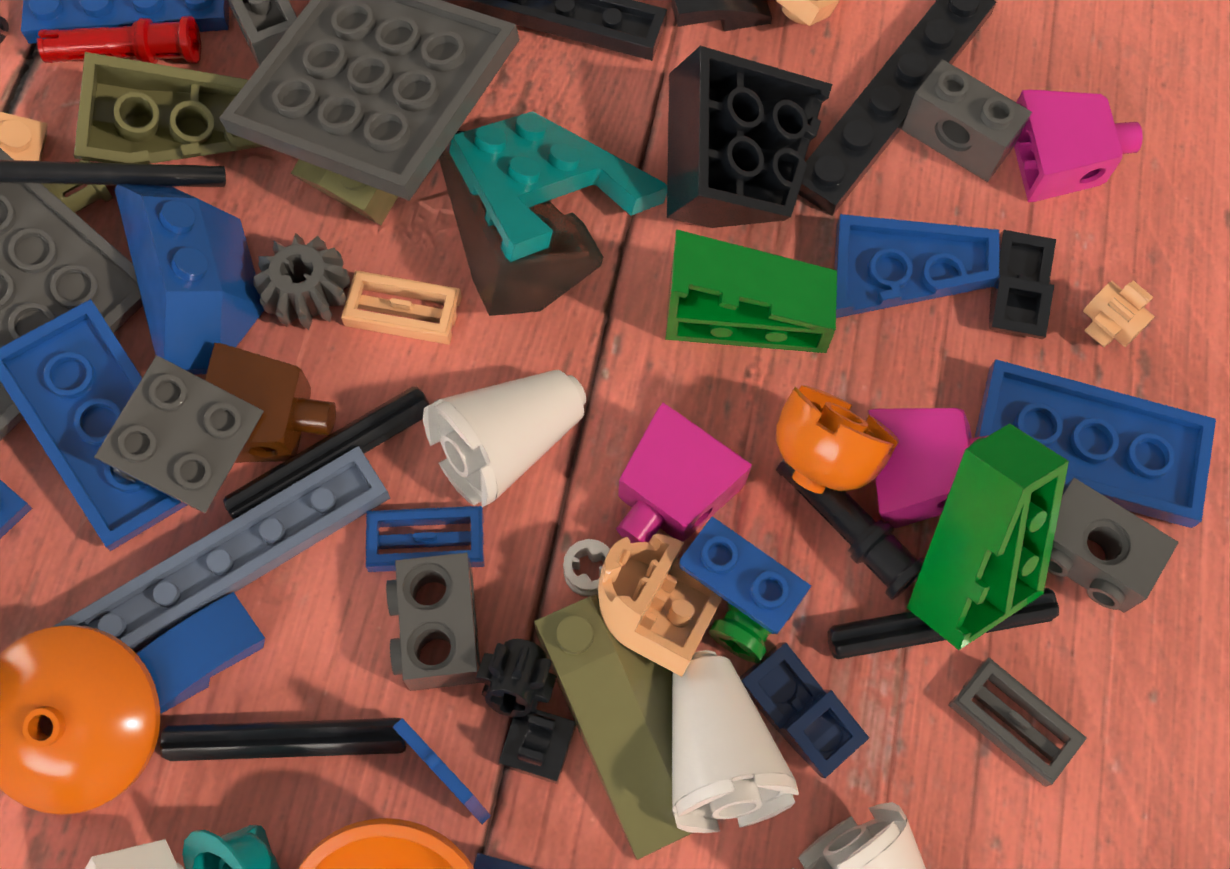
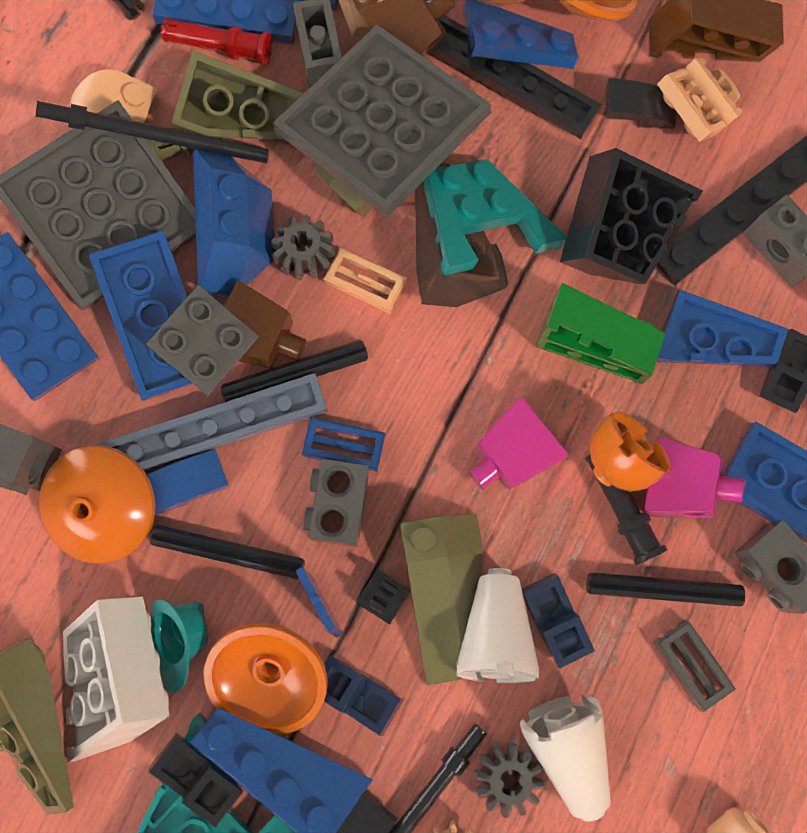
camera: 15 degrees right, 10 degrees up
white cone [423,370,586,507] -> none
black gear [475,639,557,717] -> none
white bush [563,539,610,597] -> none
light nougat slope [598,534,722,677] -> none
blue bracket [679,516,811,634] -> none
green wheel [709,602,772,663] -> none
green wedge [907,423,1069,650] -> none

